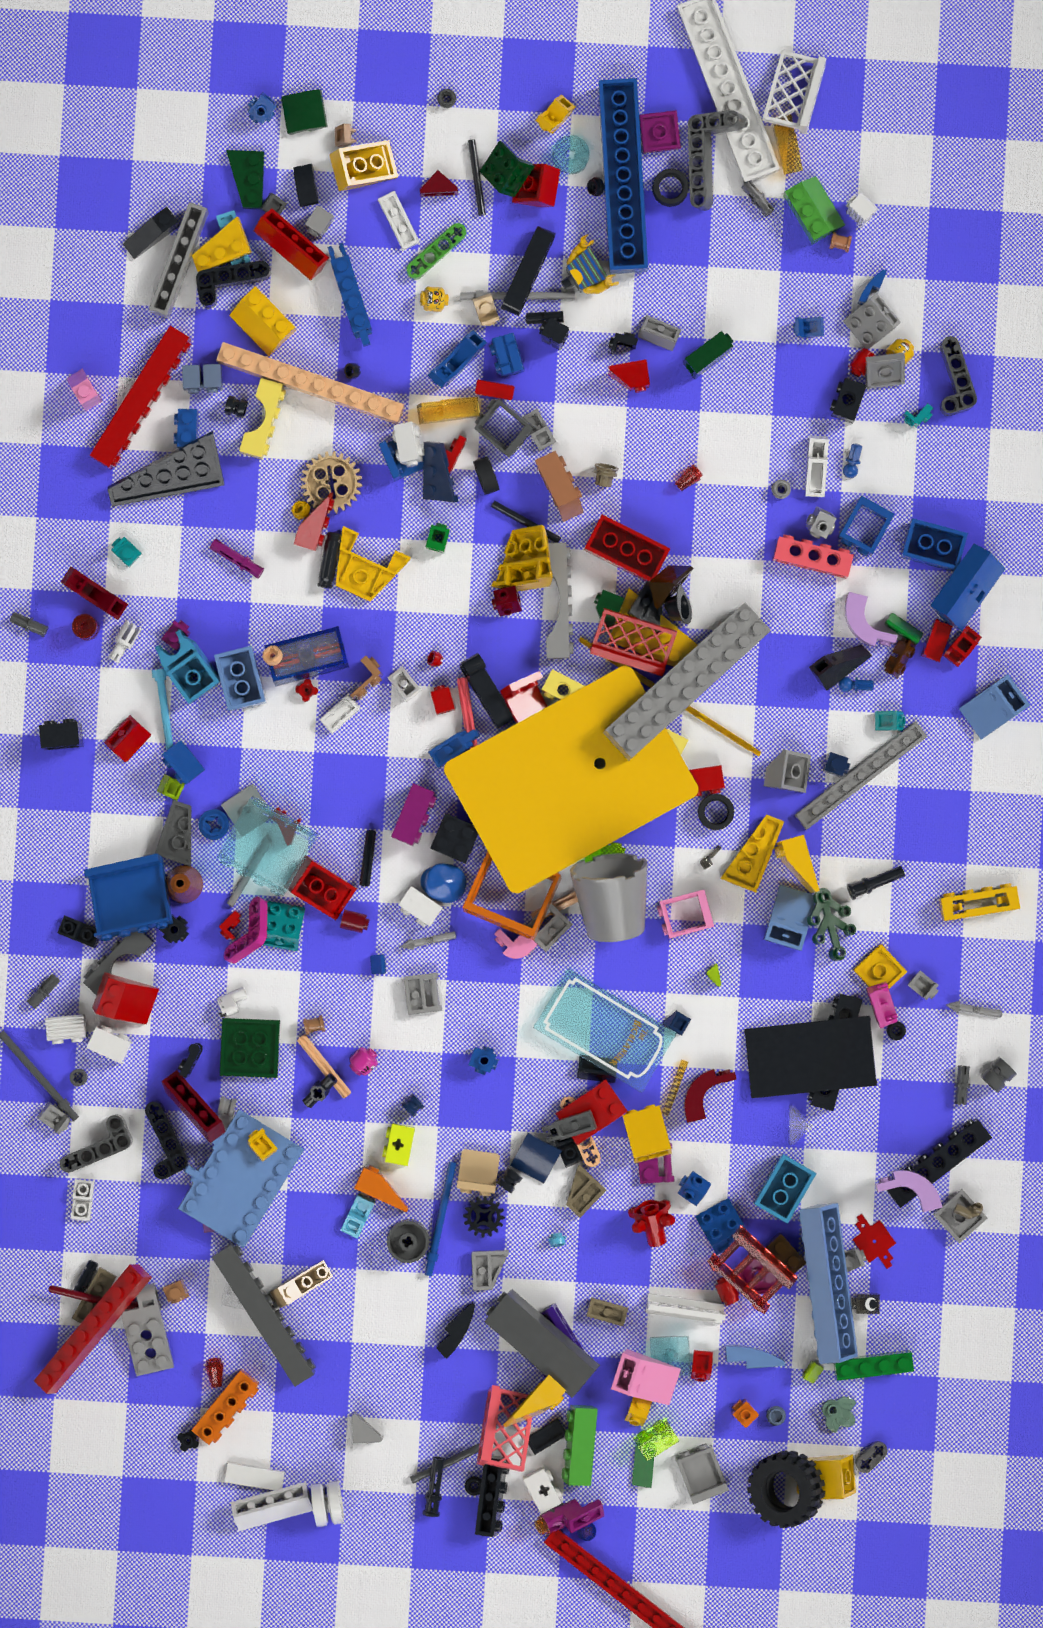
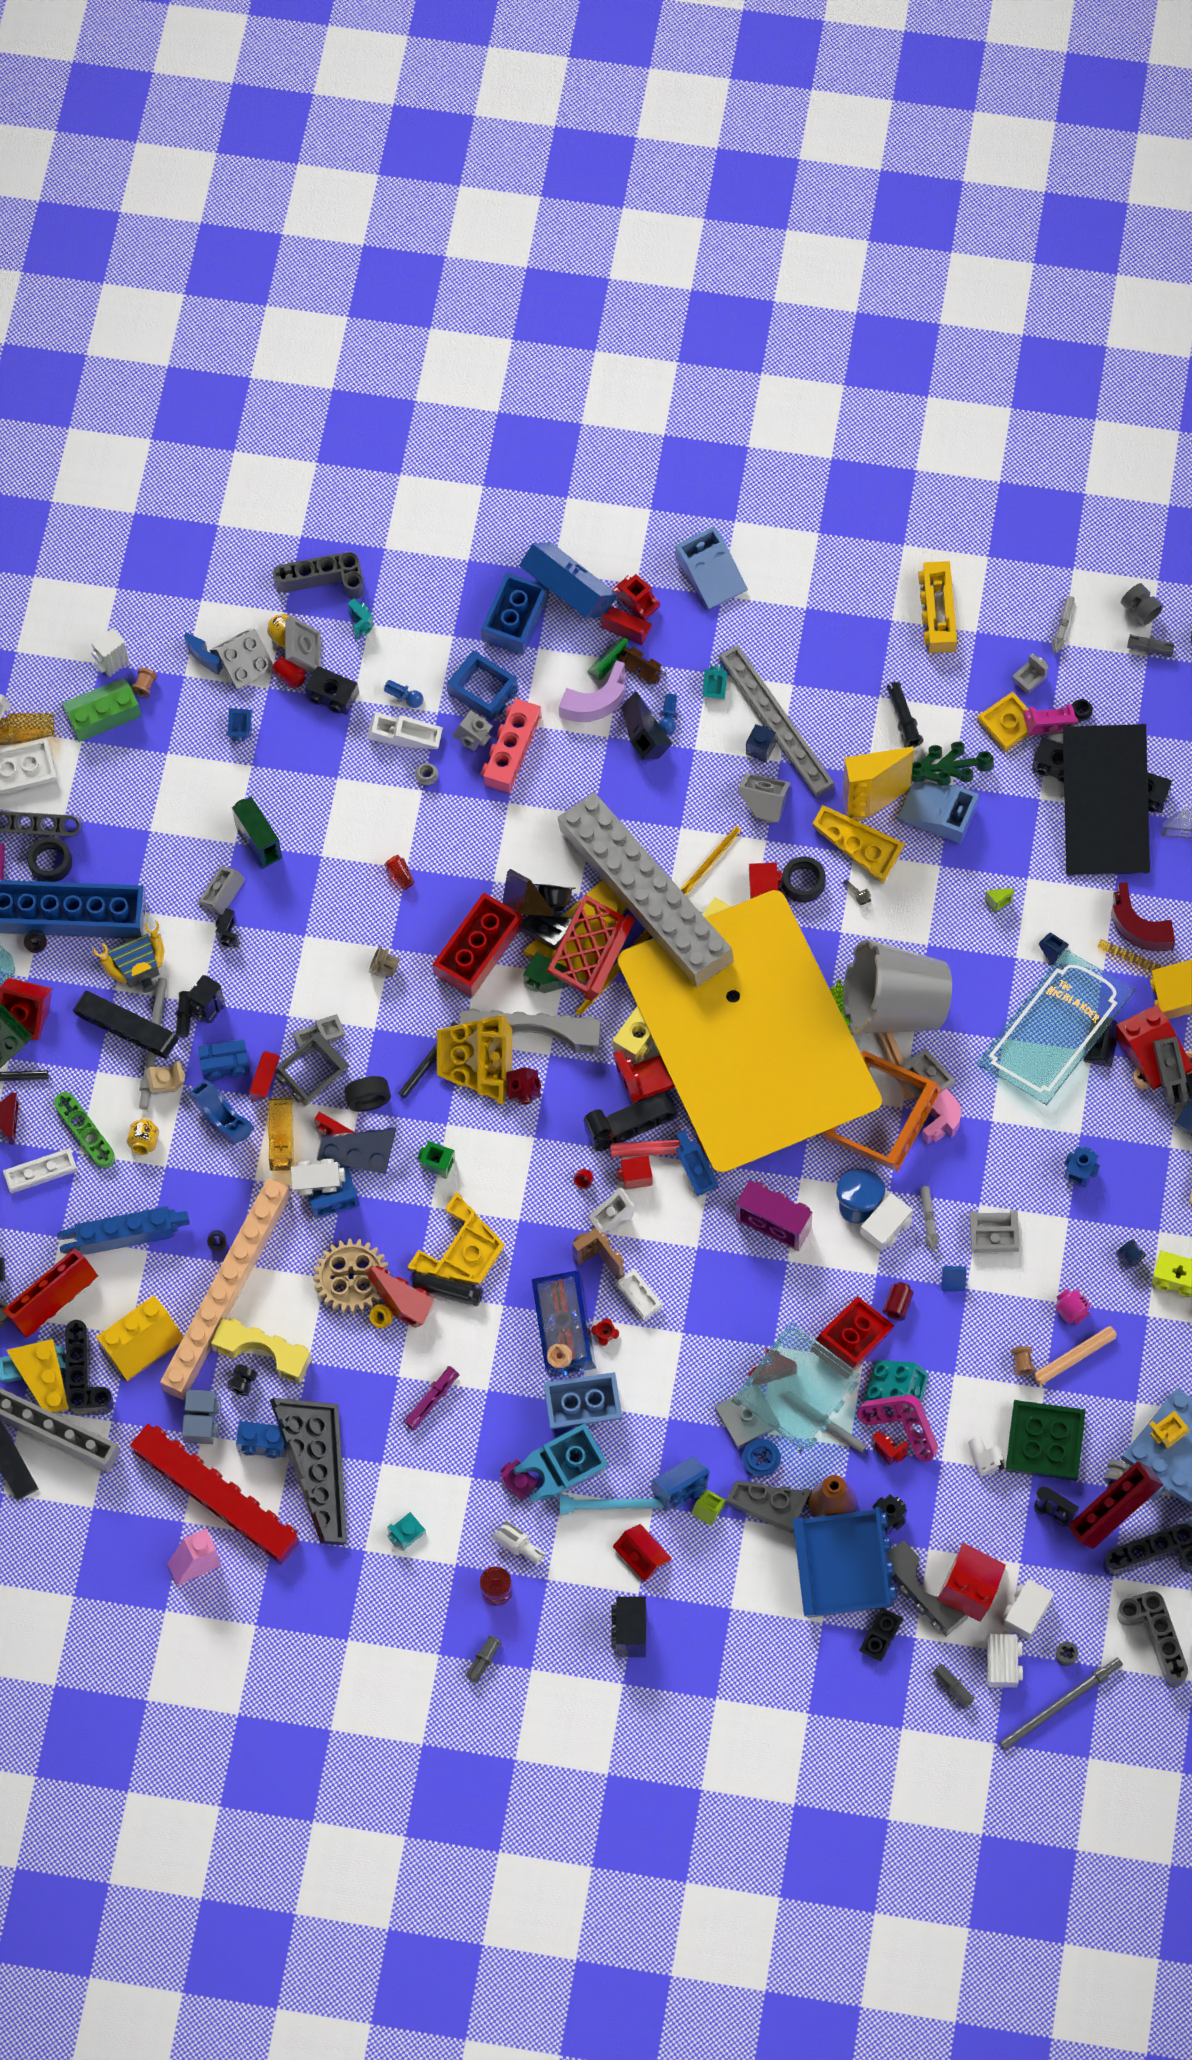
camera: 80 degrees left, 20 degrees down
light grey bracket [37,1102,70,1135] -> none
dark red arch [61,566,128,620] -> none
black axle [303,1073,337,1108] -> none
light grey brick [305,205,334,238] -> none
black axle [359,830,376,887] -> none
black brick [430,813,478,864] -> none
nougat wedge [535,451,584,522] -> none
red slope [608,359,650,393] -> none
bright pink window [657,890,714,938] -> none
flat silver pin [741,180,775,217] -> none

